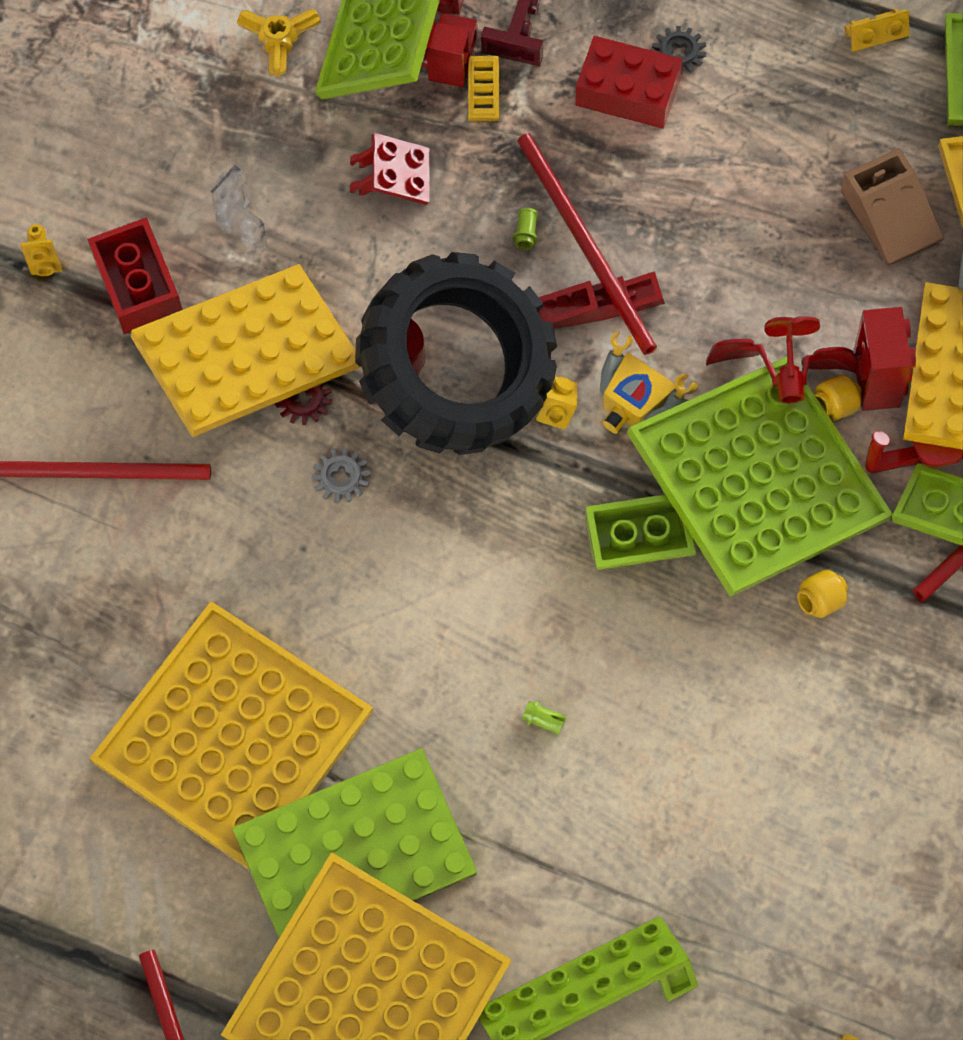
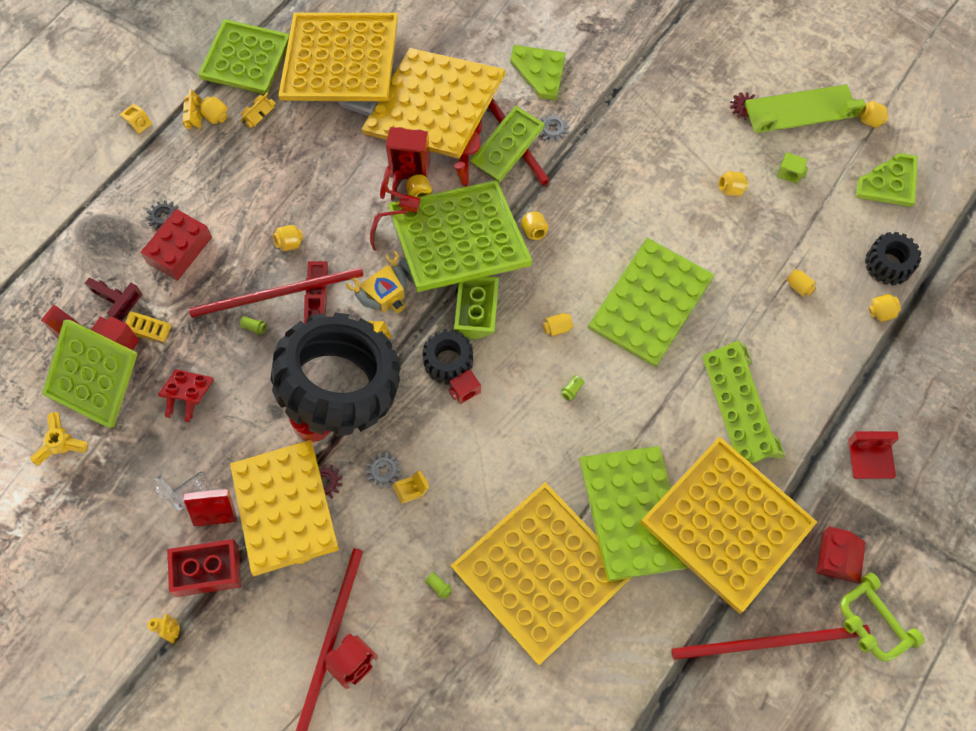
camera: 80 degrees left, 0 degrees up
medium nougat slope [841,148,943,266] -> none
none -> red plate [184,489,237,526]
none -> yellow head [200,97,228,124]
none -> yellow hinge [240,92,276,128]
none -> yellow head [273,225,303,252]
none -> red brick [324,633,378,689]
none -> yellow bracket [392,470,429,504]
none -> black tyre [422,329,473,385]
none -> lime pin [425,572,453,599]
none -> red brick [448,369,481,404]
none -> yellow brick [542,313,573,337]
none -> lime plate [588,237,715,368]

